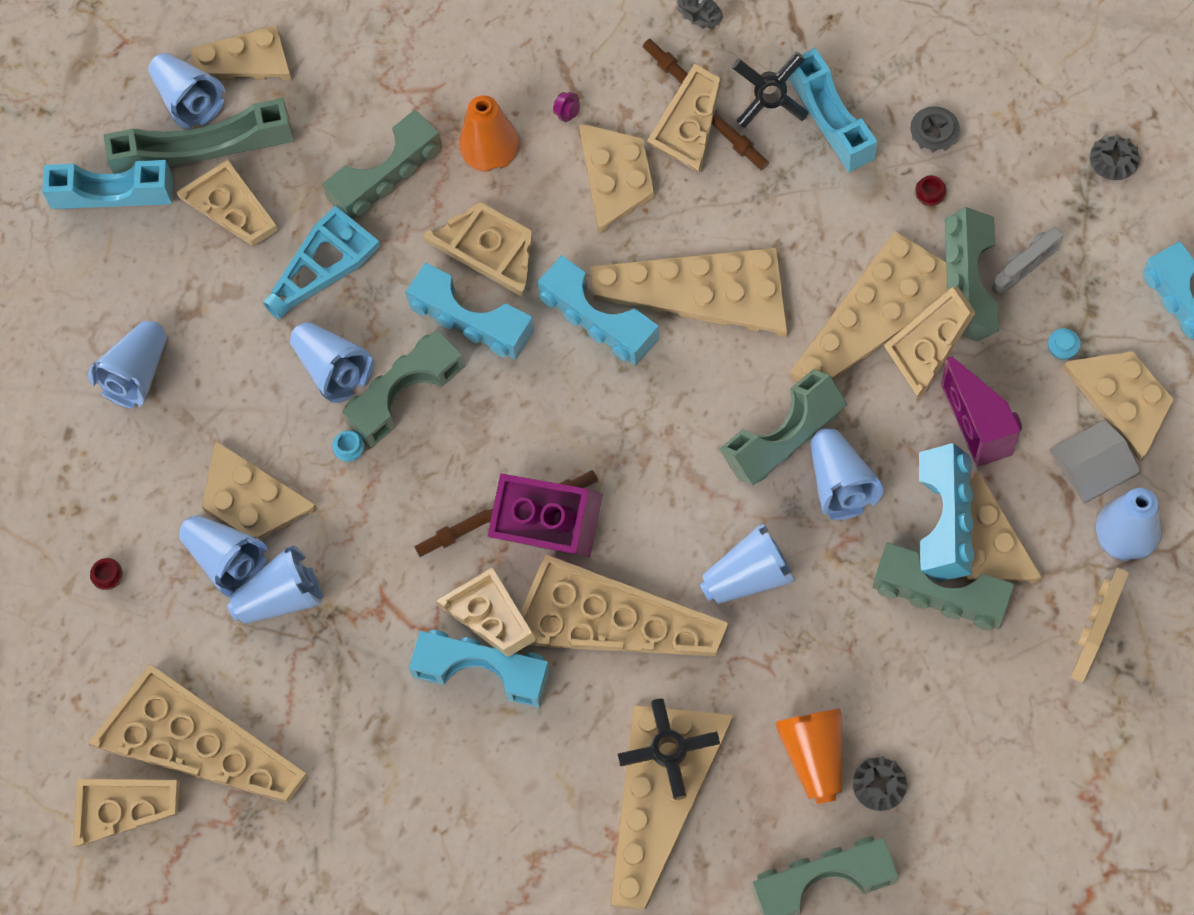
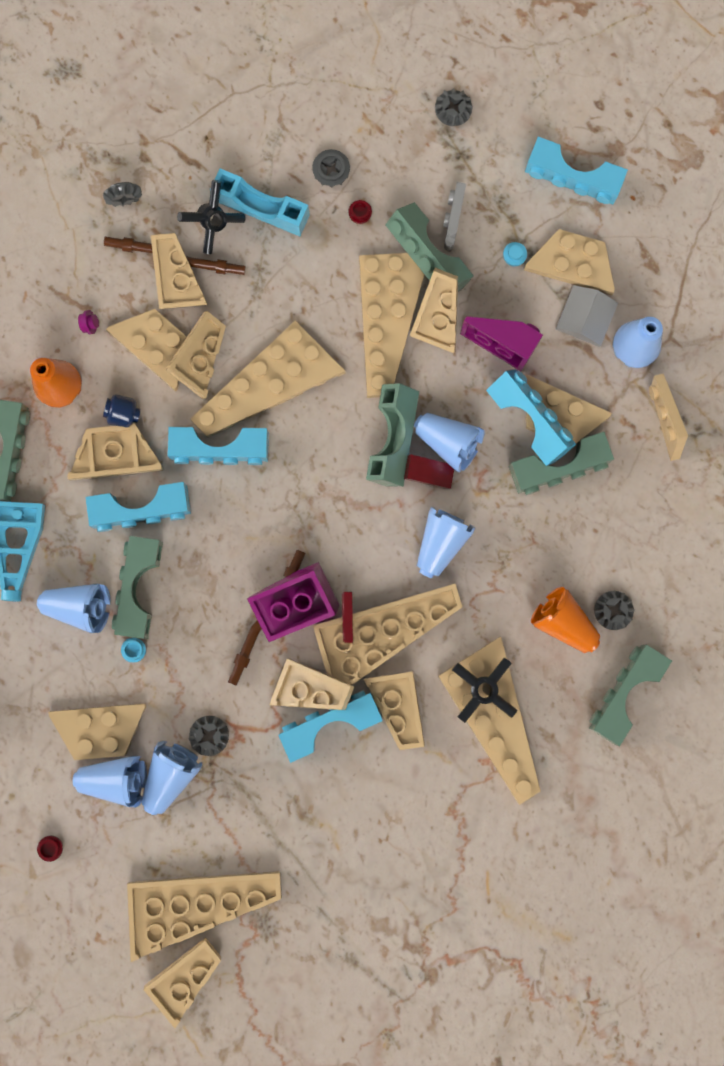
camera: 45 degrees left, 15 degrees up
none -> dark blue head [103,394,141,427]
none -> tan wing [165,311,226,399]
none -> dark grey gear [189,716,229,756]
none -> dark red tile [342,592,353,643]
none -> tan wing [364,671,425,750]
none -> dark red tile [404,454,455,489]

